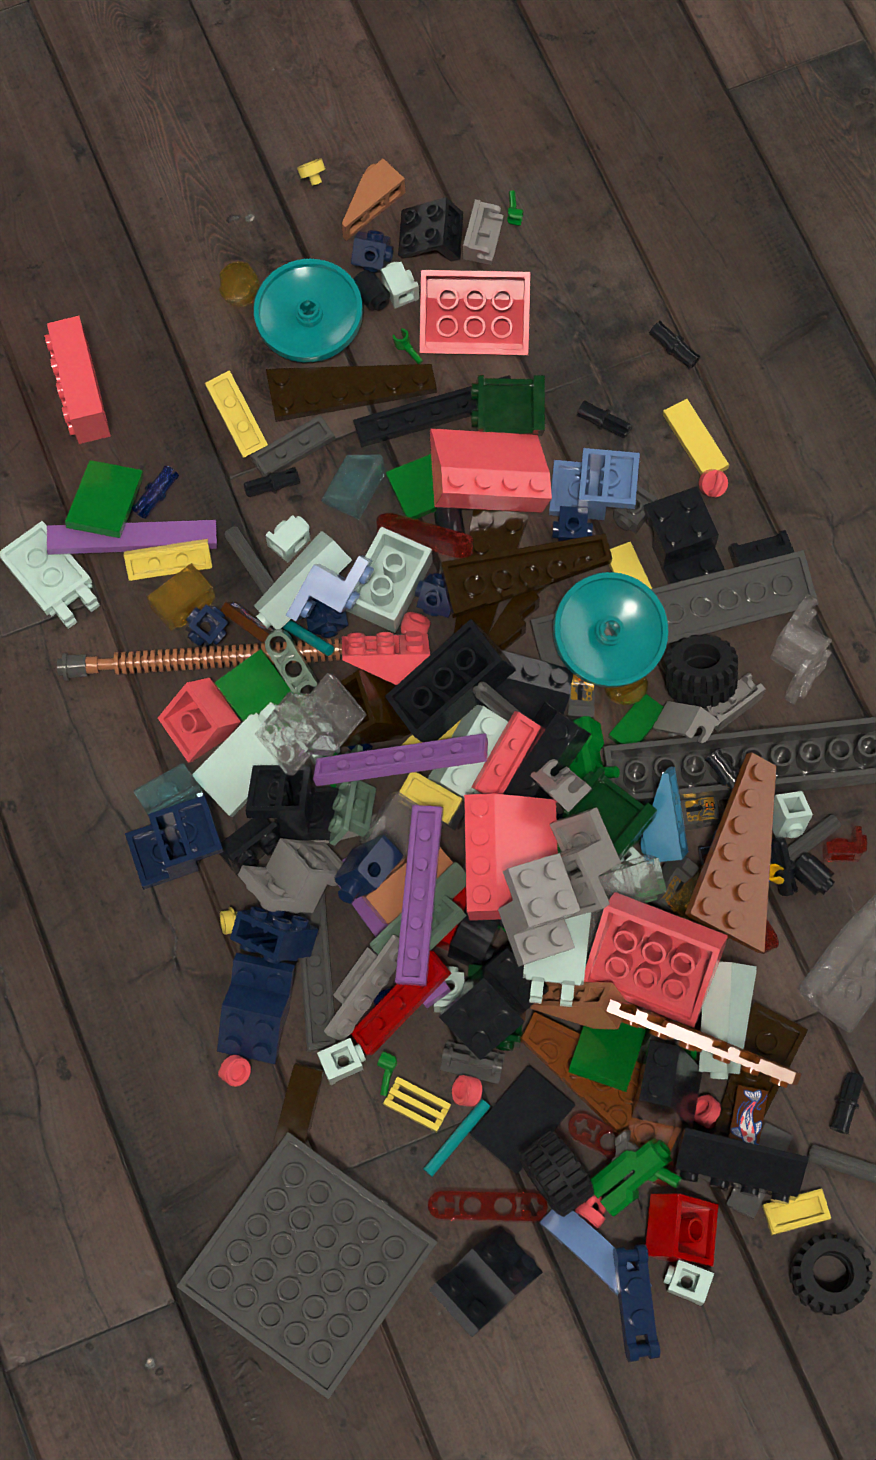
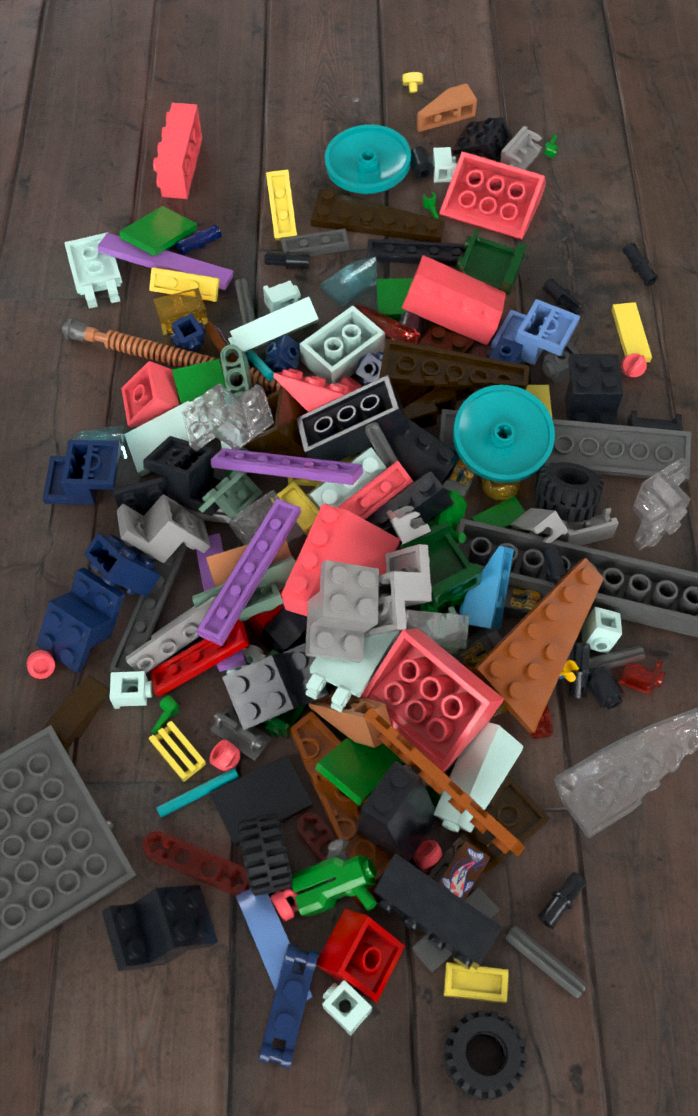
camera: 20 degrees right, 10 degrees down
clear yellow hair [219,261,260,306] -> none
bracket [286,555,374,621] -> none
dark blue torso [334,835,404,904] -> none
dark blue brick [351,230,394,272] -> none

